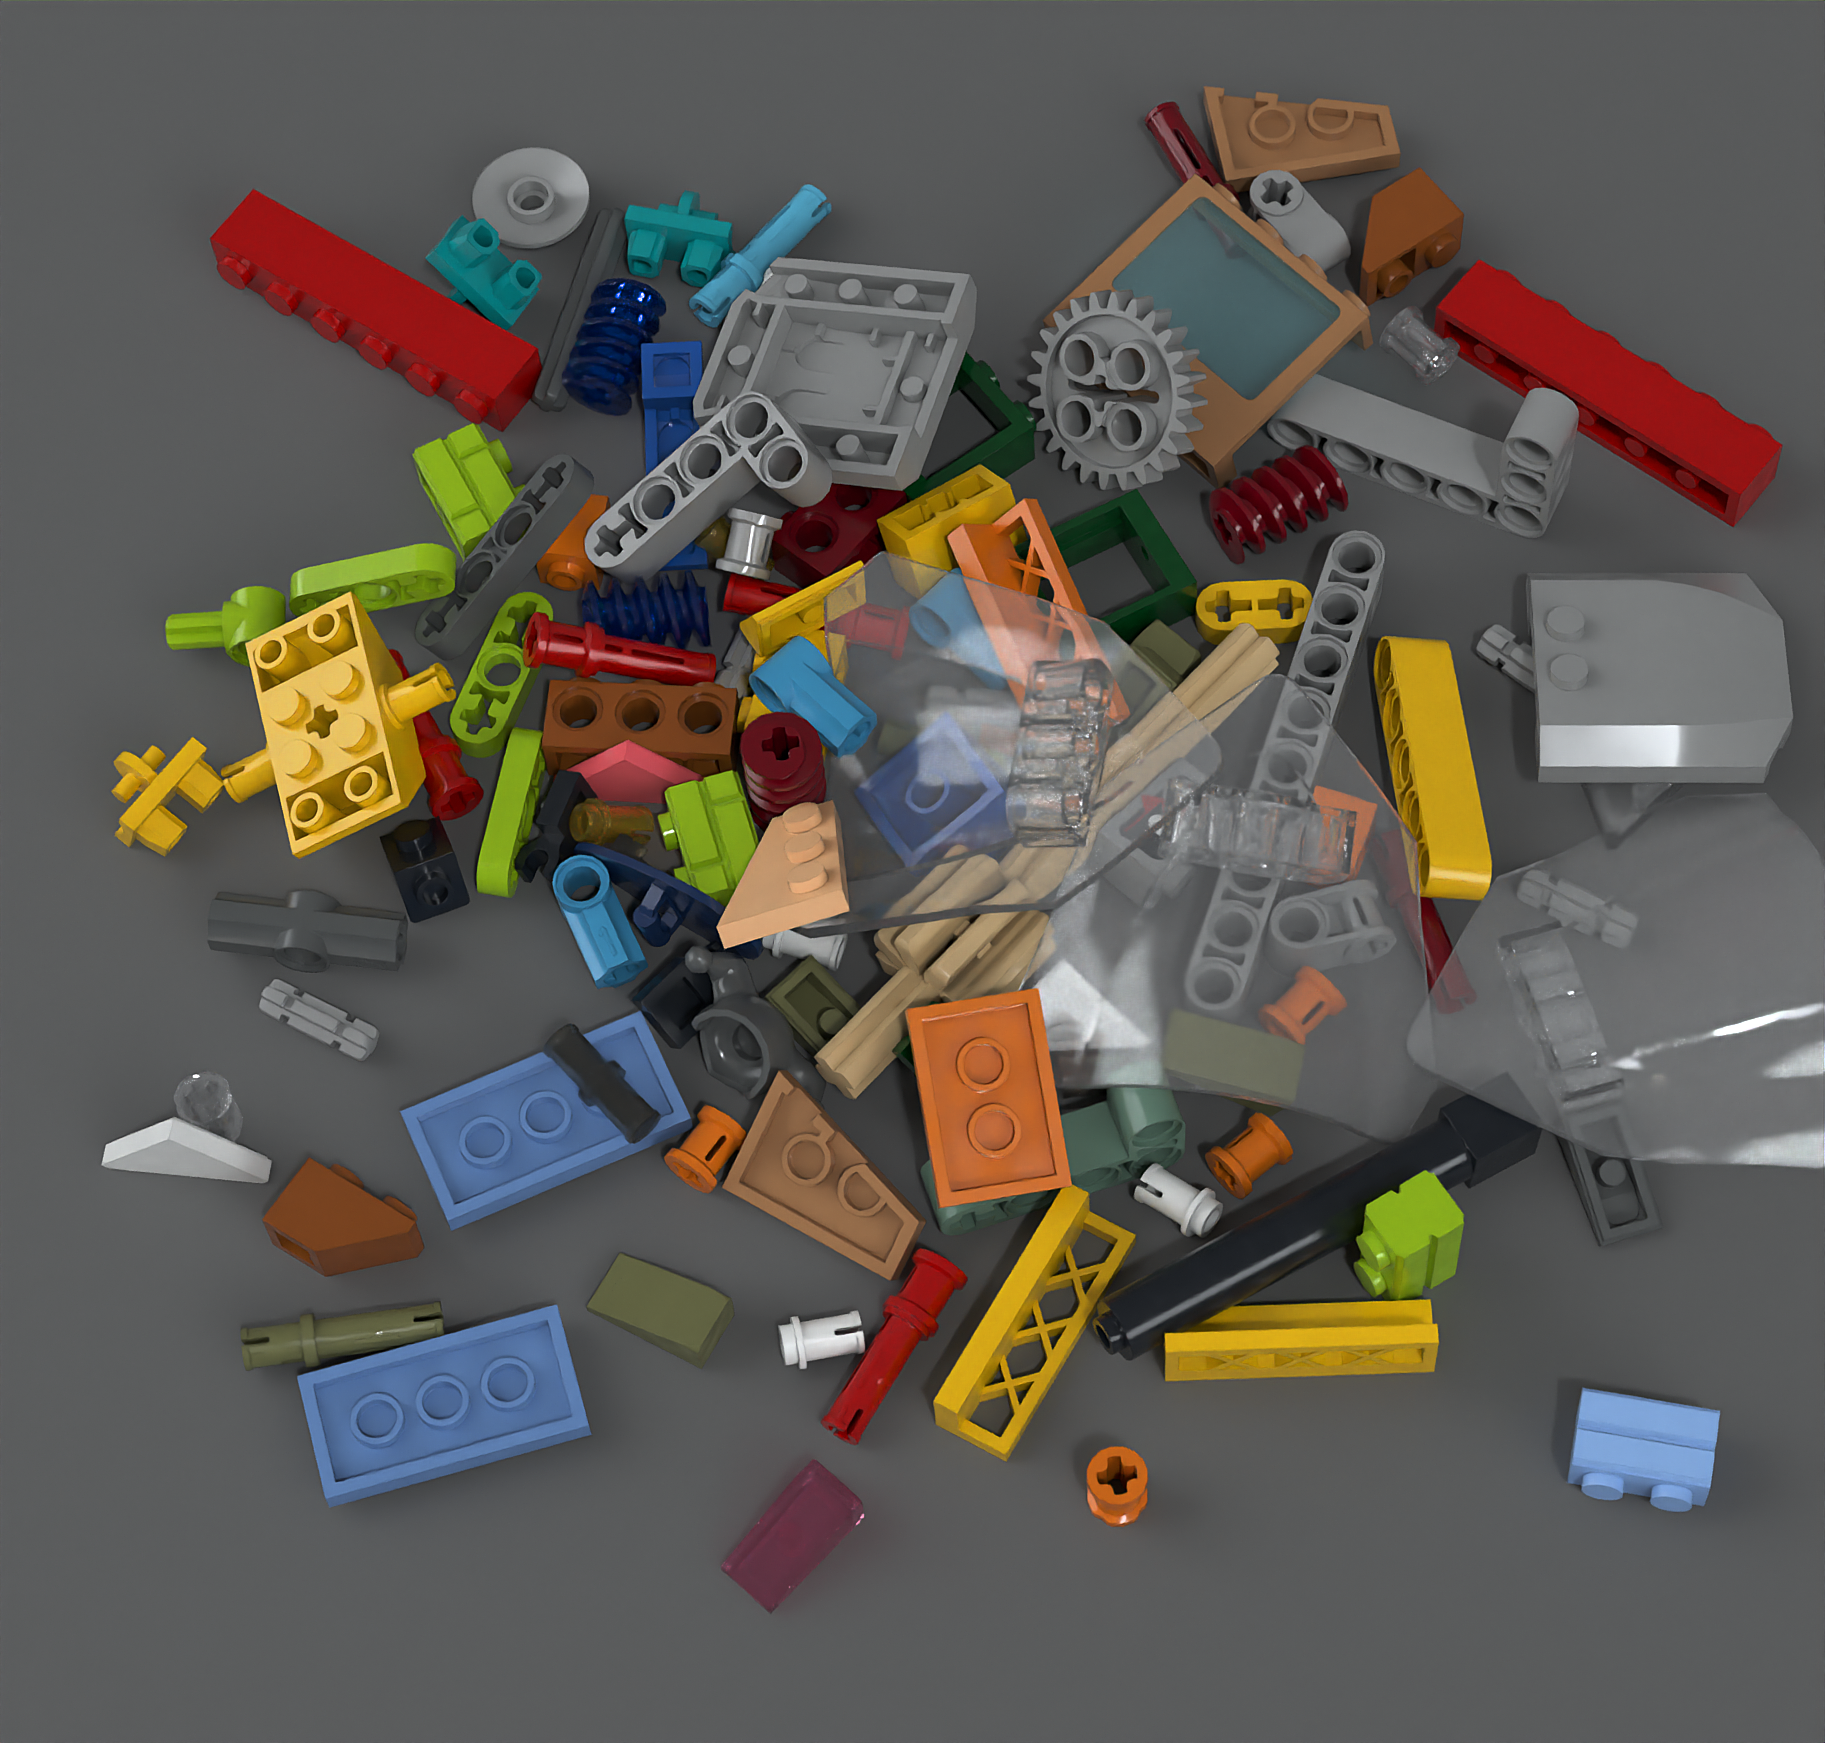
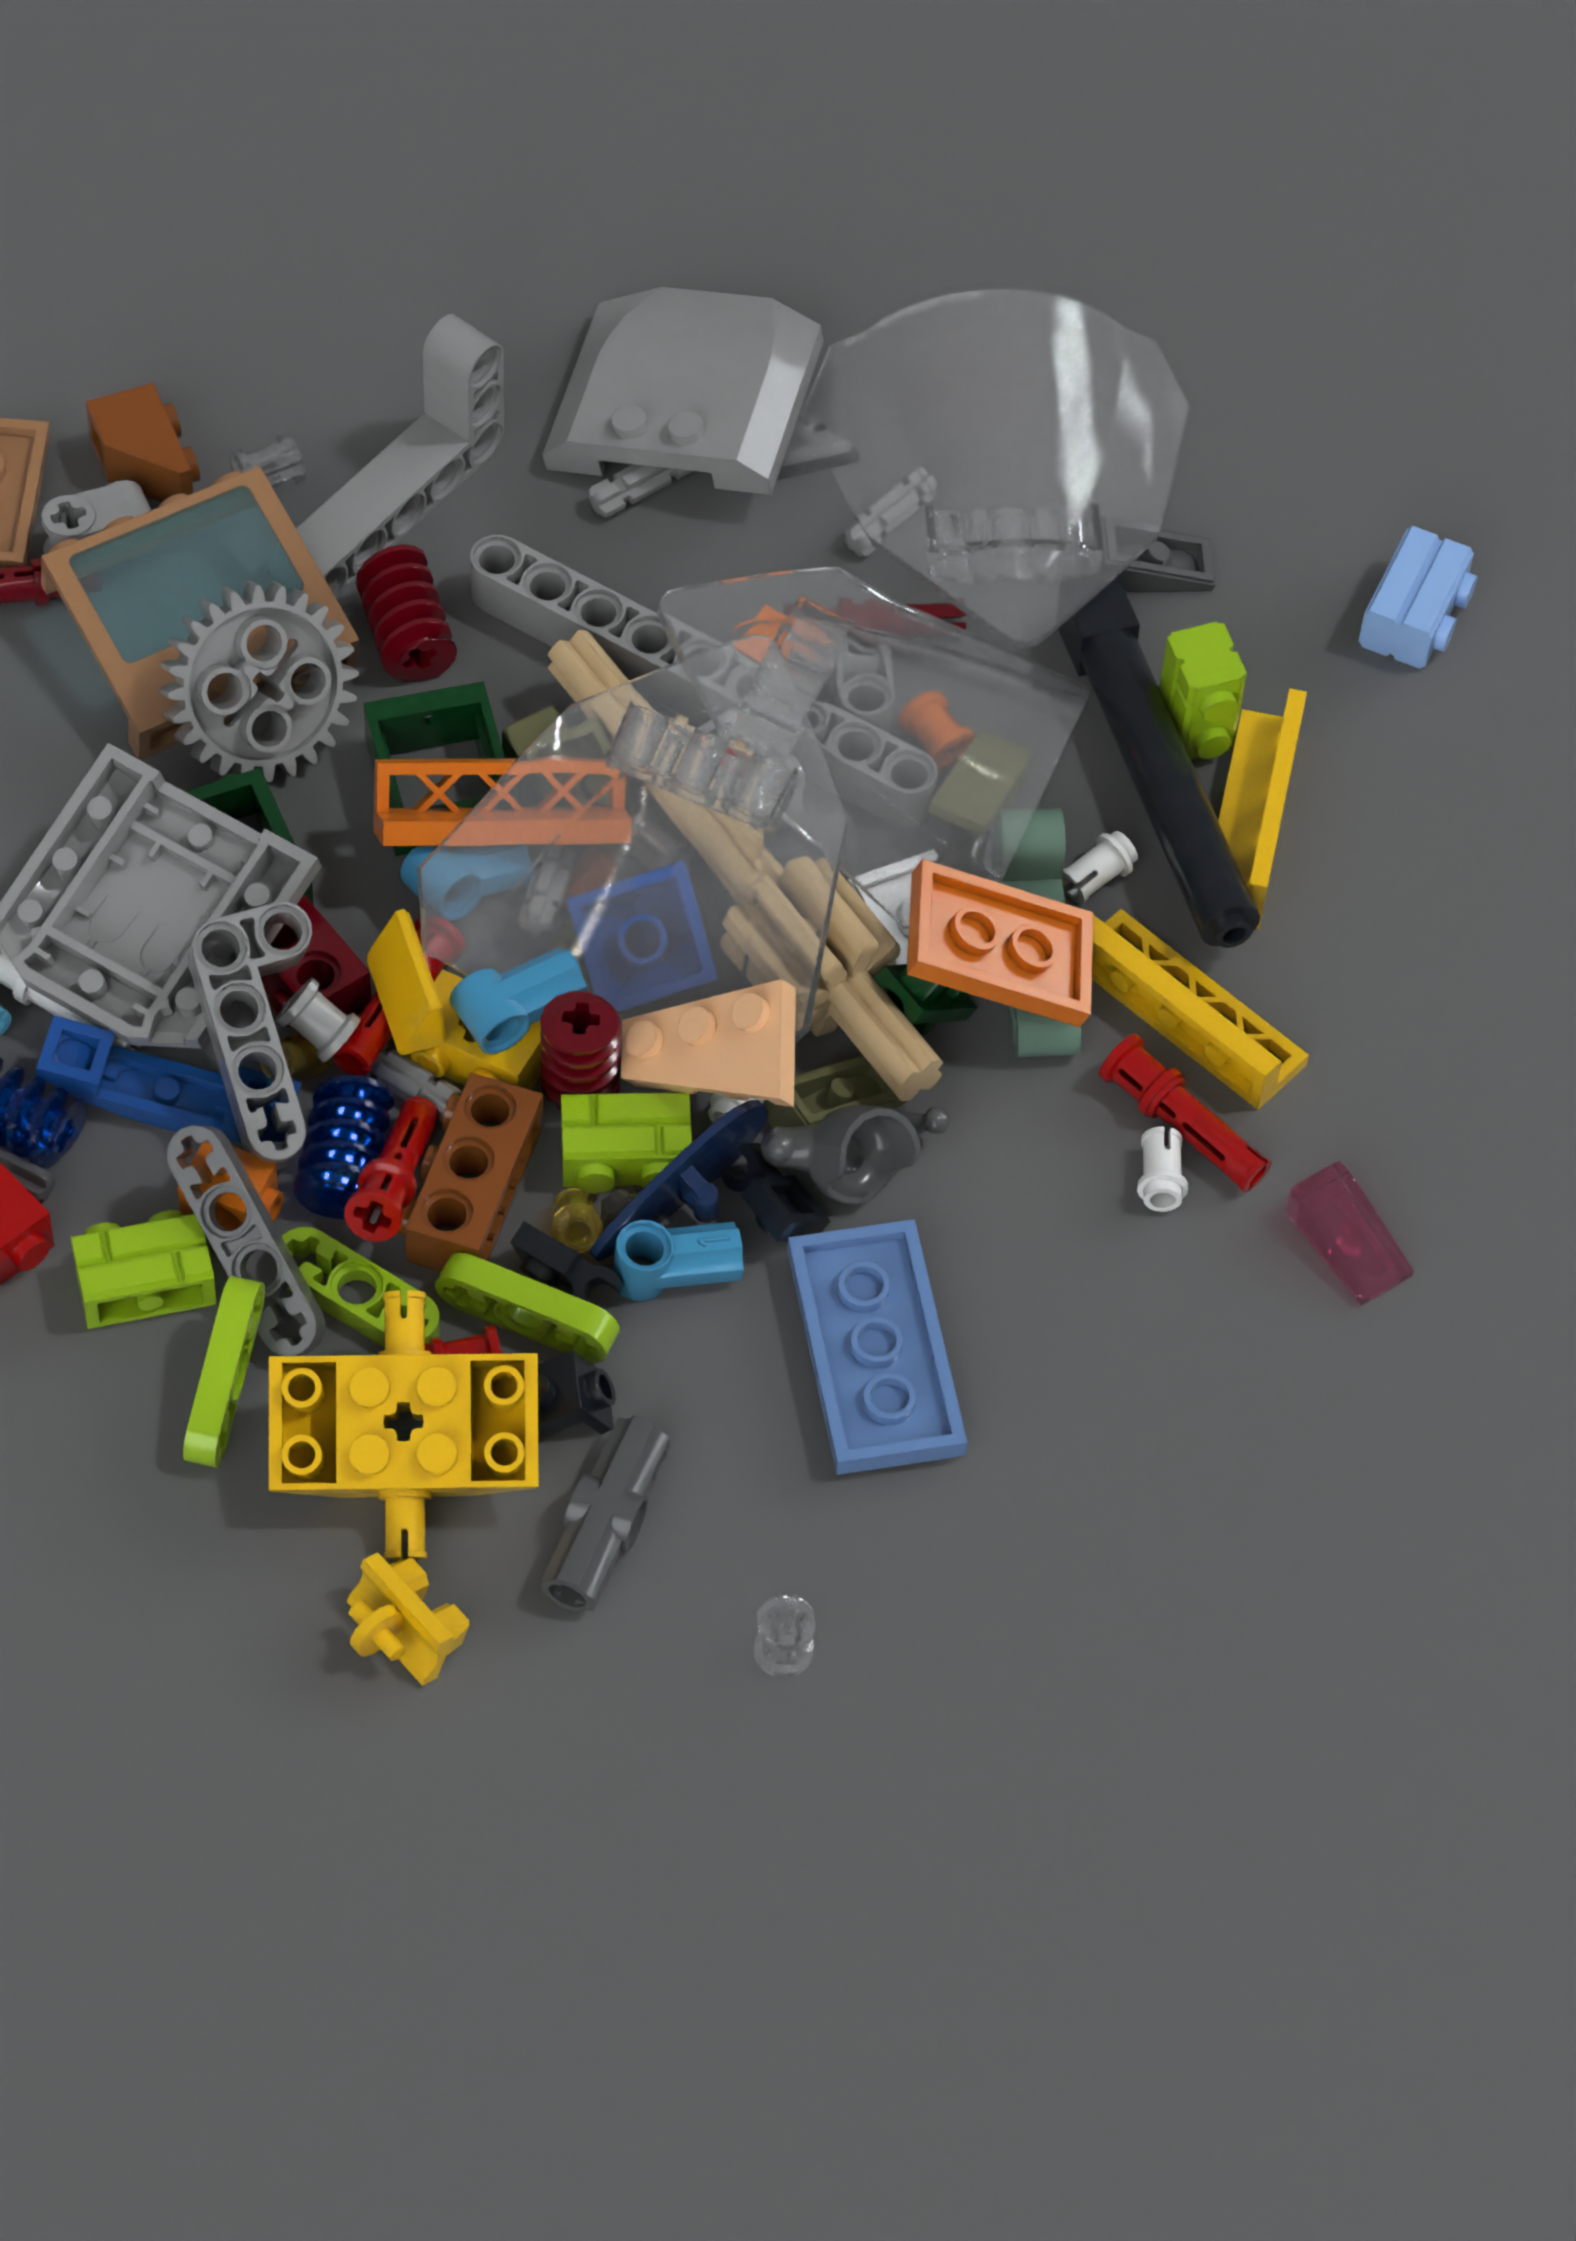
camera: 85 degrees left, 5 degrees down
white tile [102,1117,272,1183] -> none
lime axle [165,586,286,667] -> none
olive pin [240,1301,446,1371] -> none
light grey axle [259,979,379,1061] -> none
dark orange slope [262,1157,425,1277] -> none
medium blue plate [297,1304,592,1508] -> none
clear smoke pin [543,1023,661,1144] -> none
coral tile [553,740,705,804] -> none
olive slope [586,1253,735,1369] -> none
orange bush [664,1105,747,1194] -> none
medium nougat wing [722,1070,927,1281] -> none
yellow brick [877,464,1028,598] -> none
orange bush [1087,1446,1148,1527] -> none
yellow beam [1195,579,1313,645] -> none
orange bush [1205,1112,1294,1199] -> none
yellow beam [1373,636,1492,901] -> none
red brick [1433,259,1782,527] -> none

